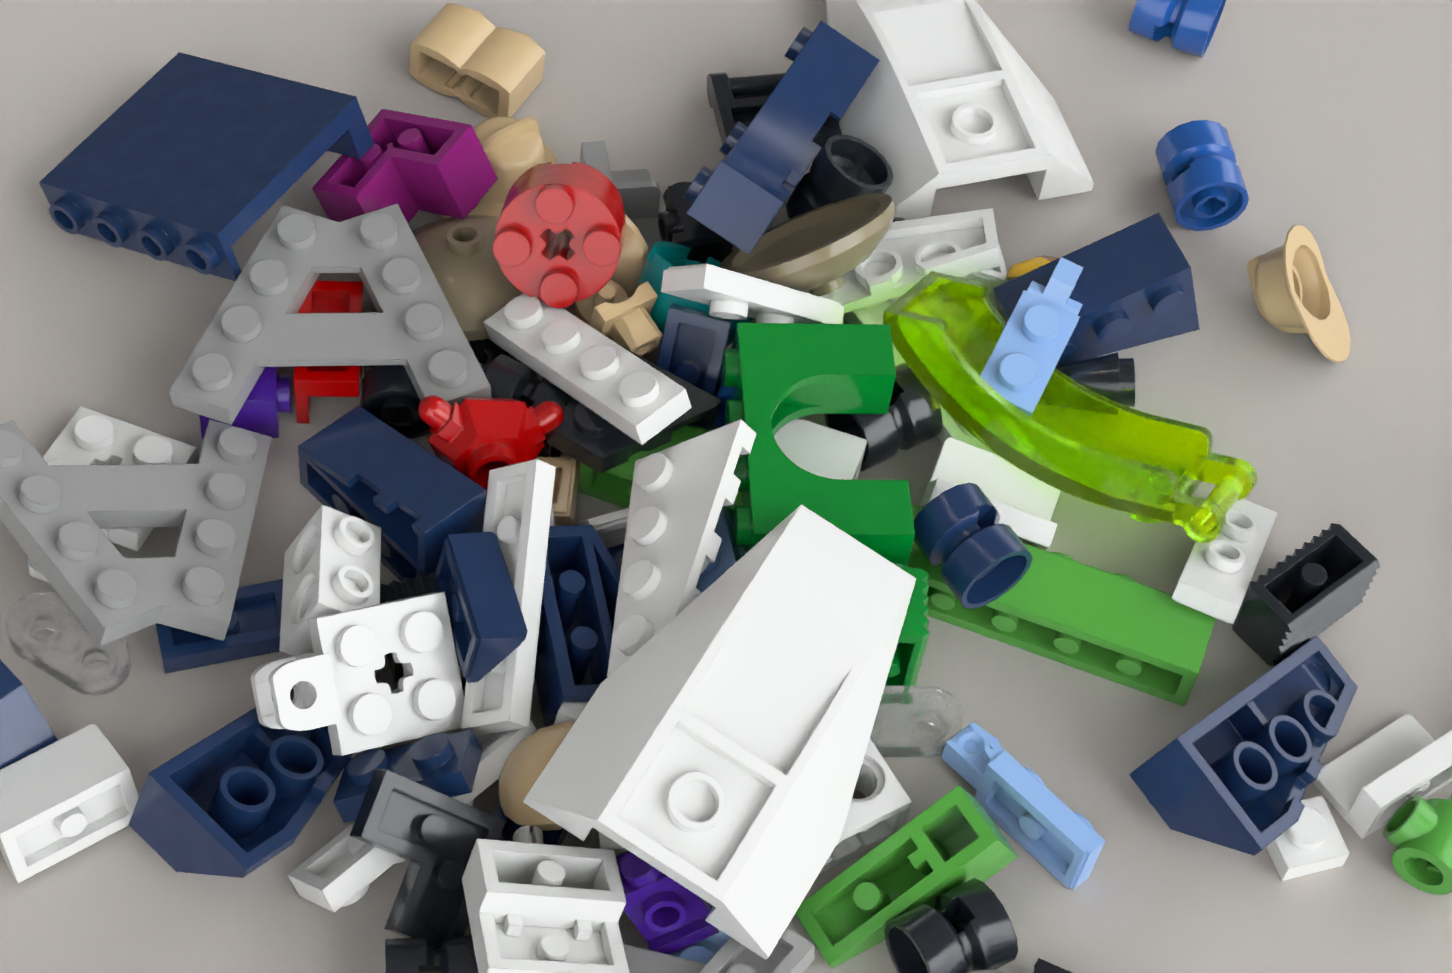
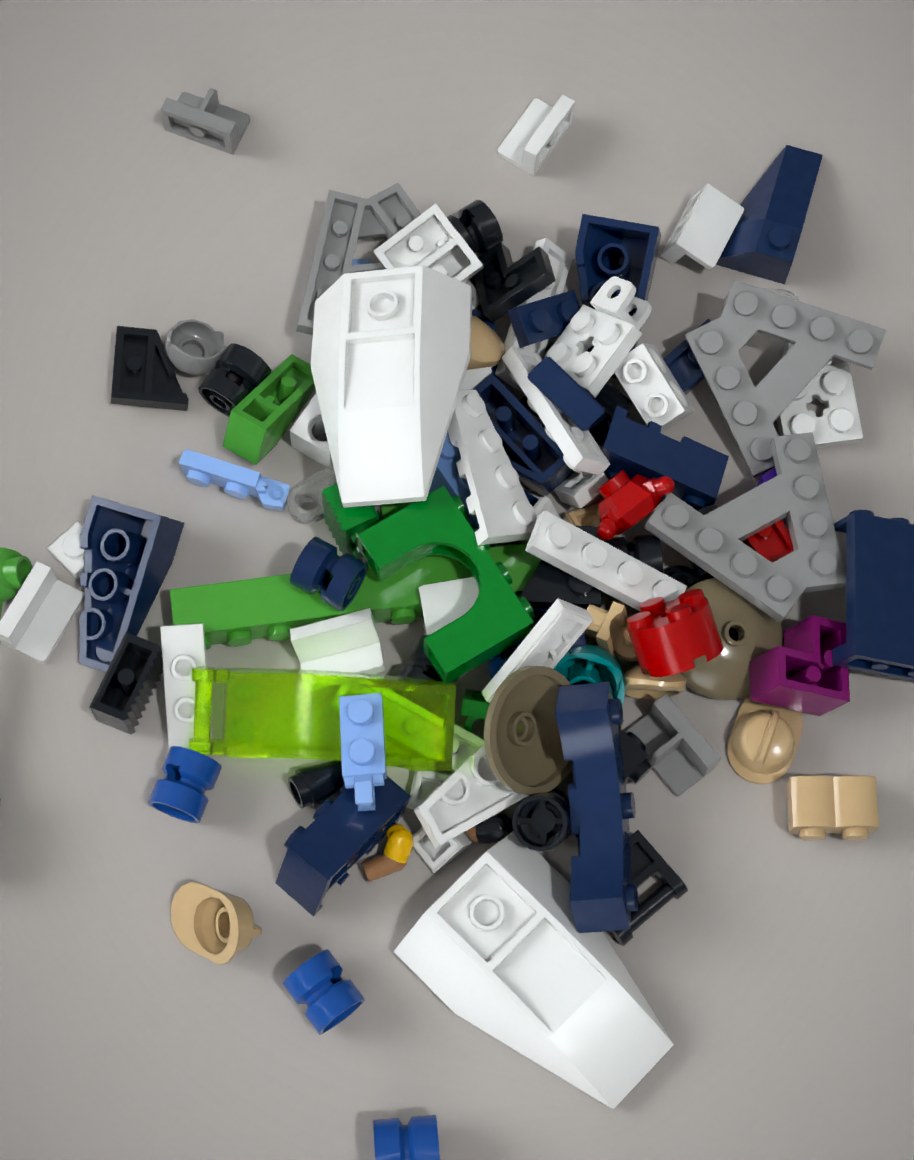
camera: 155 degrees right, 15 degrees up
none -> blue wheel [148,746,222,823]

